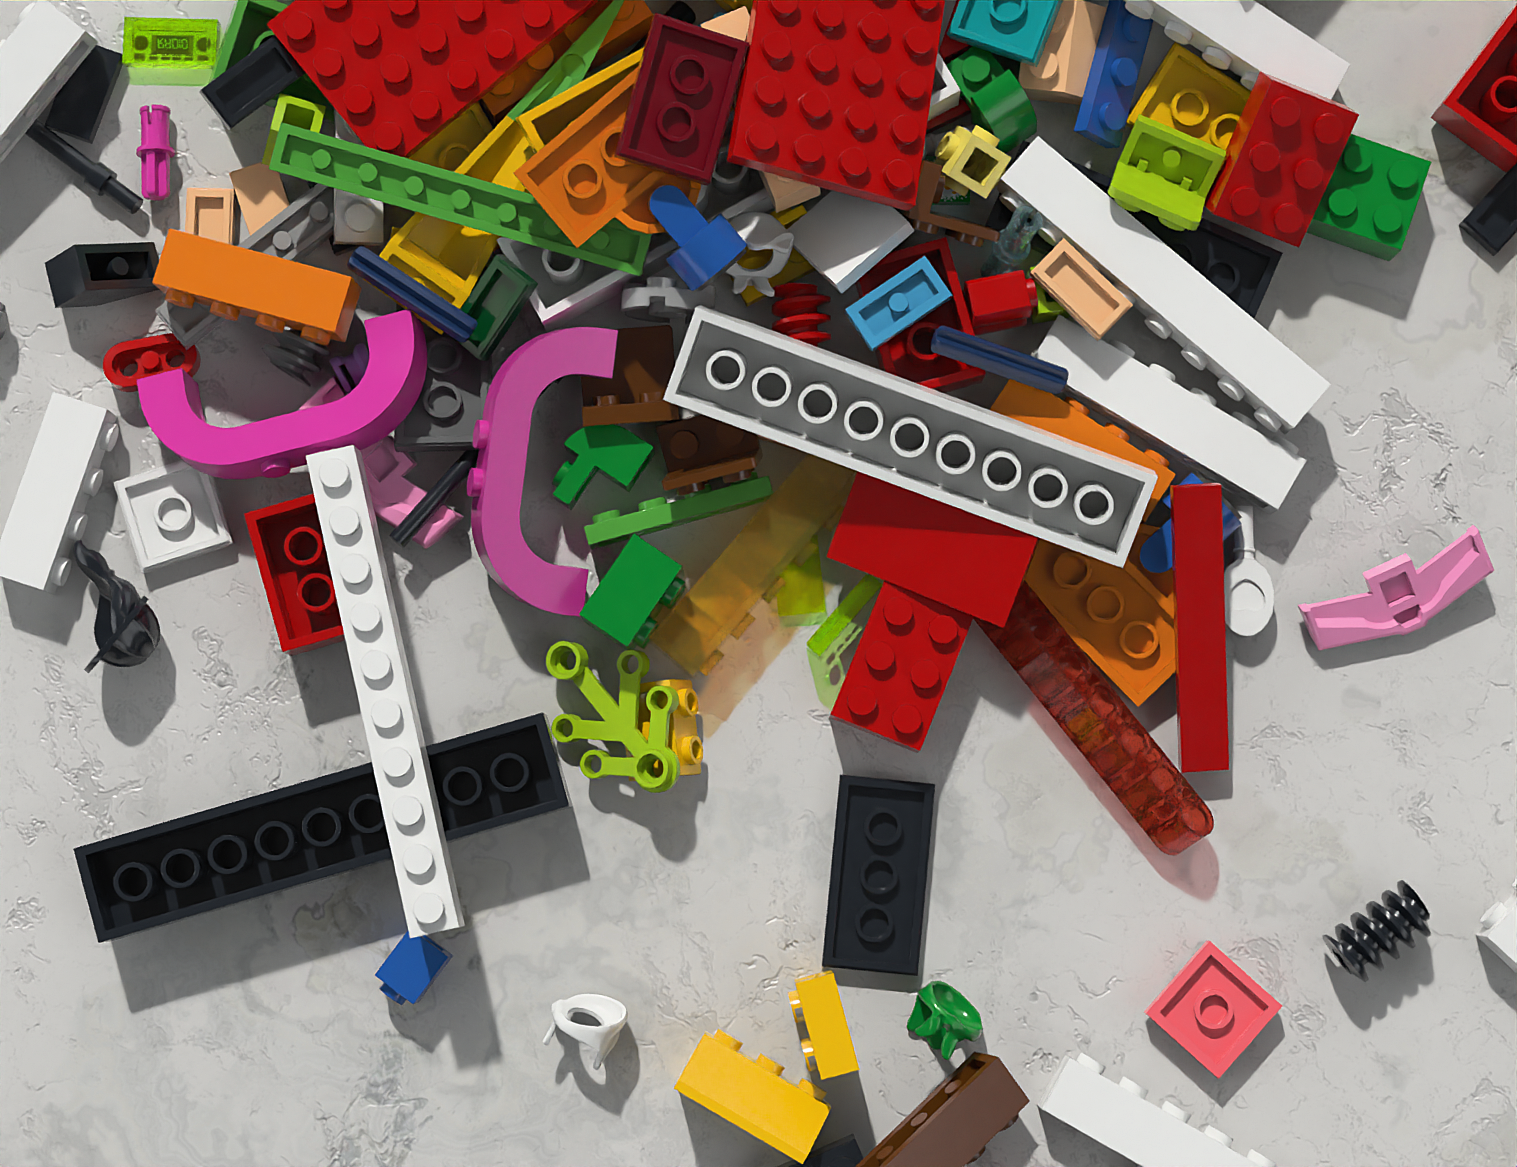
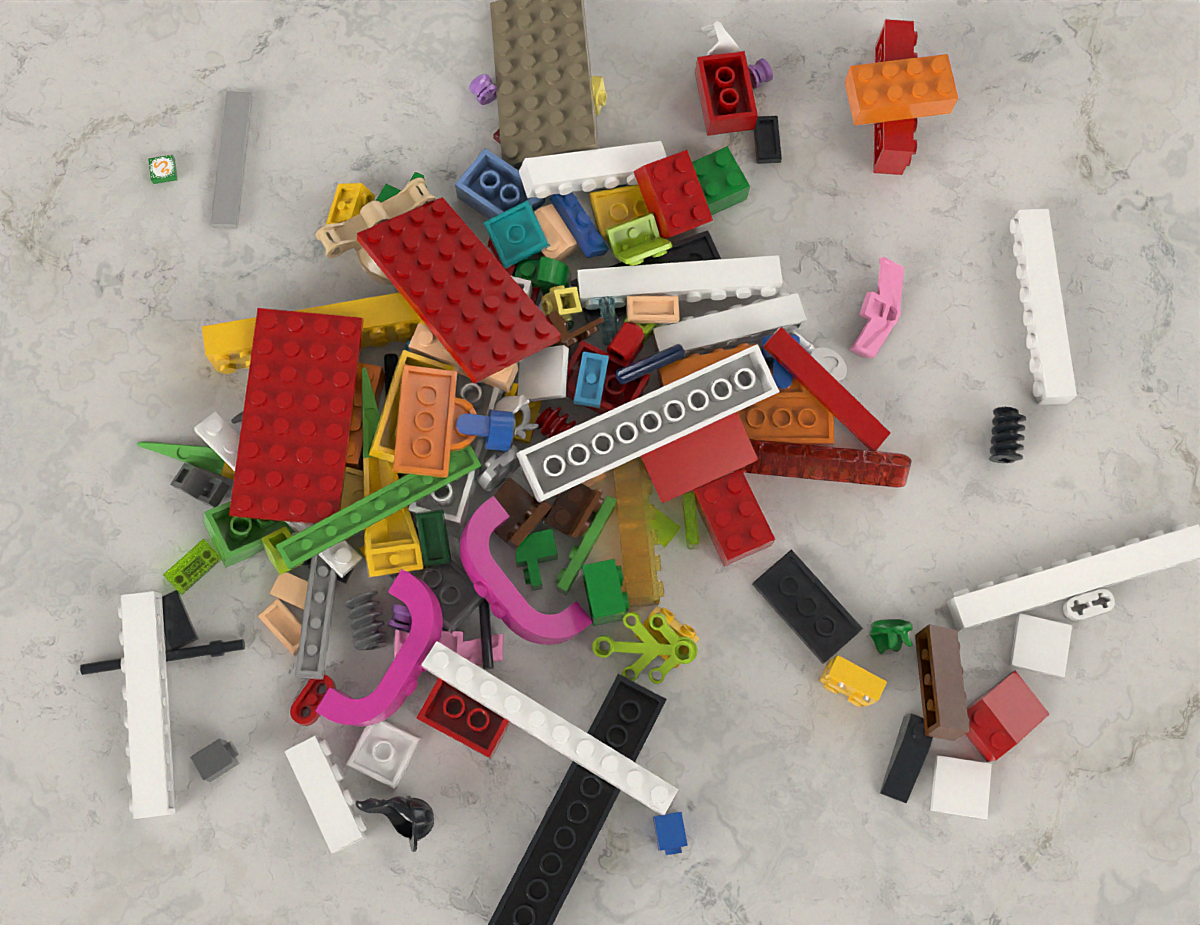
camera: 50 degrees left, 10 degrees down
black slope [45,242,160,308] -> none
dark pink axle [136,104,175,201] -> none
orange brick [152,228,362,345] -> none
black tile [199,35,306,130] -> none
dark blue axle [347,246,478,343] -> none
white piece [543,994,628,1070] -> none
dark red tile [614,13,749,186] -> none
yellow slope [674,1029,831,1164] -> none
coral plate [1144,940,1282,1079] -> none

